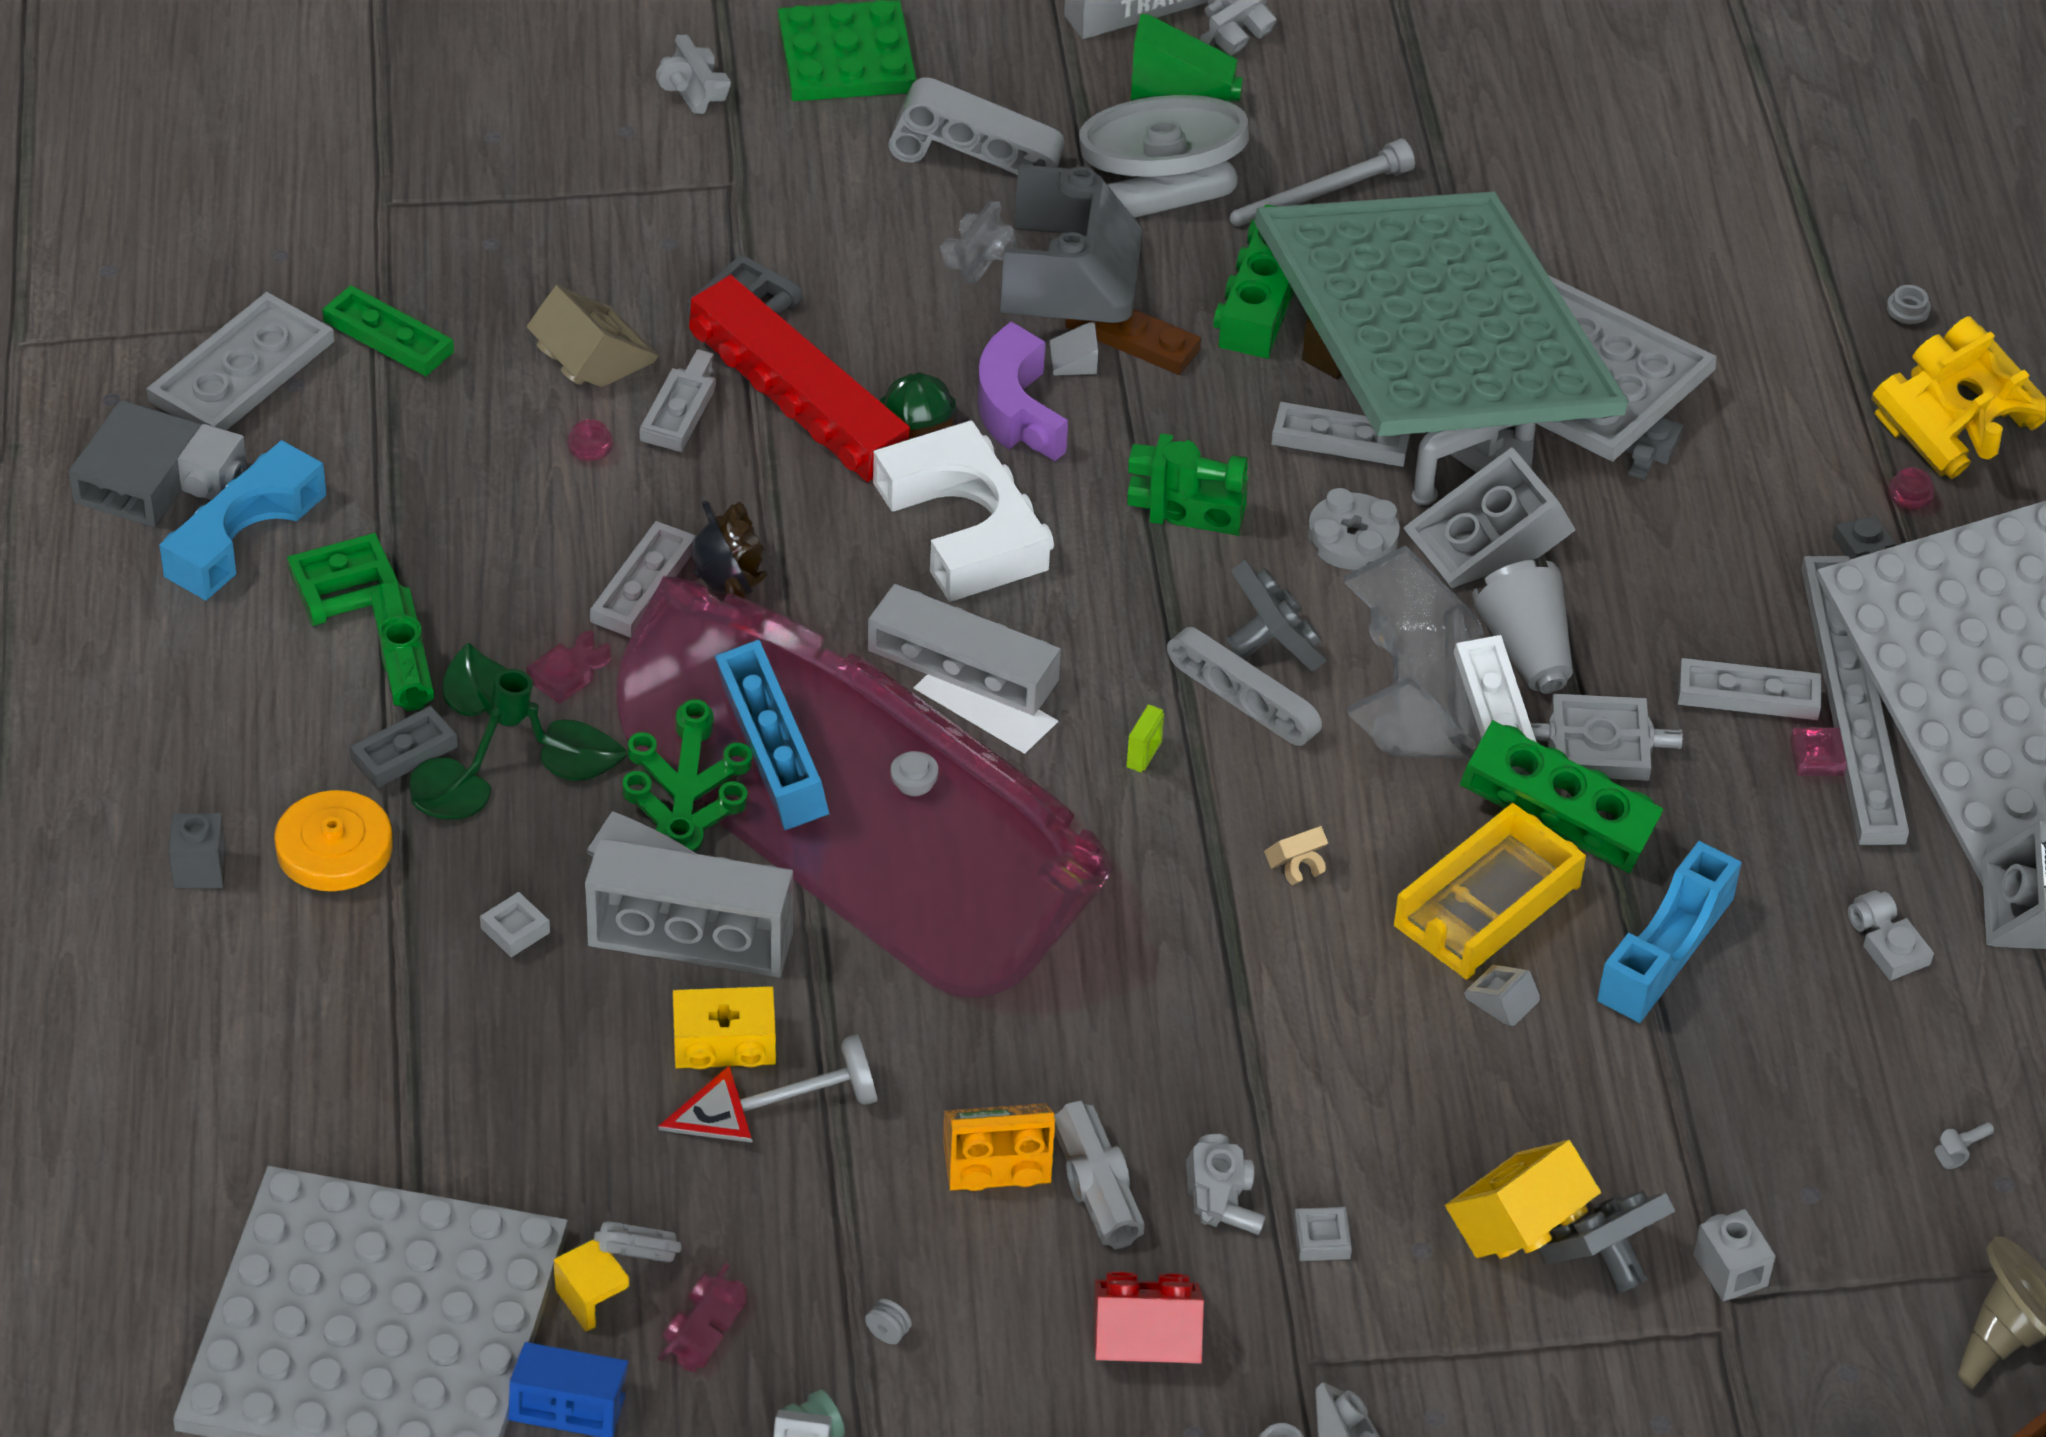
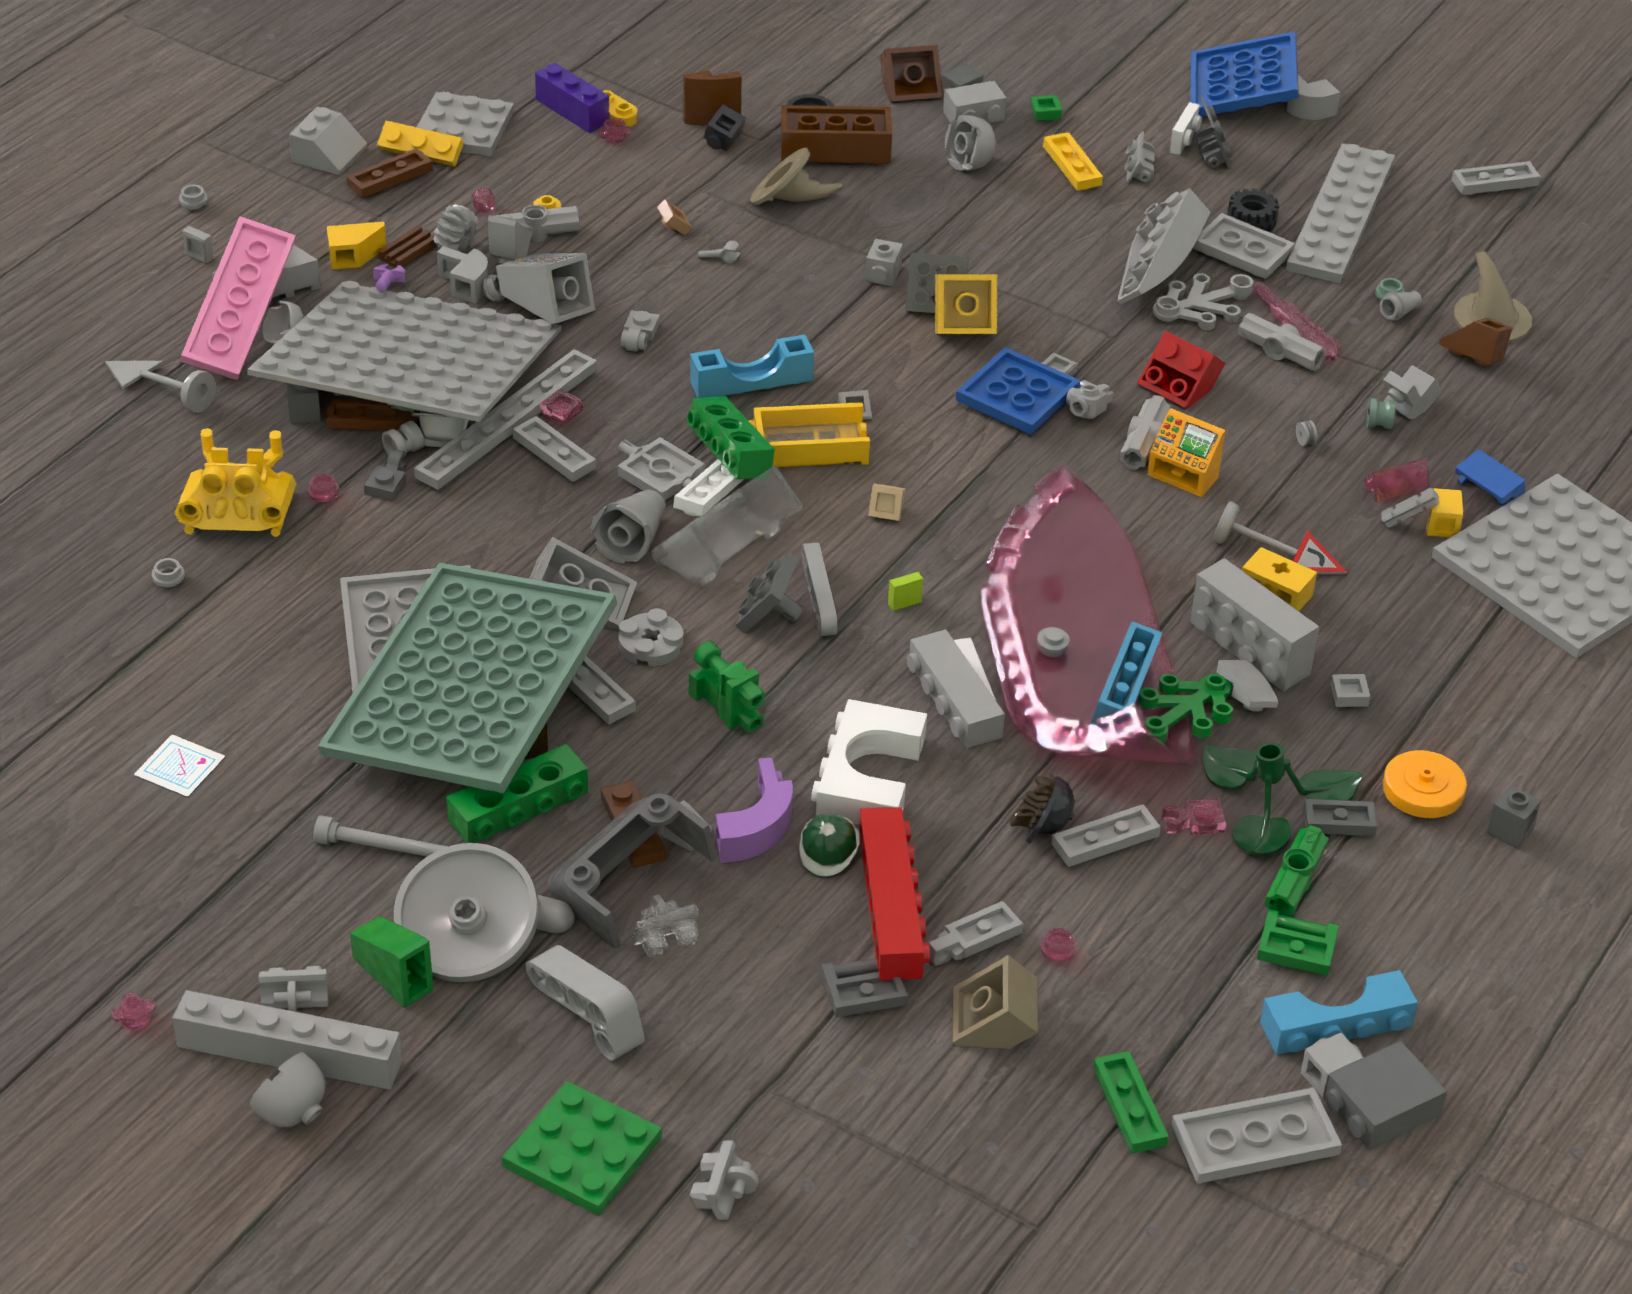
camera: 140 degrees left, 5 degrees down
none -> white sticker [134,735,225,797]
none -> blue plate [956,347,1080,435]

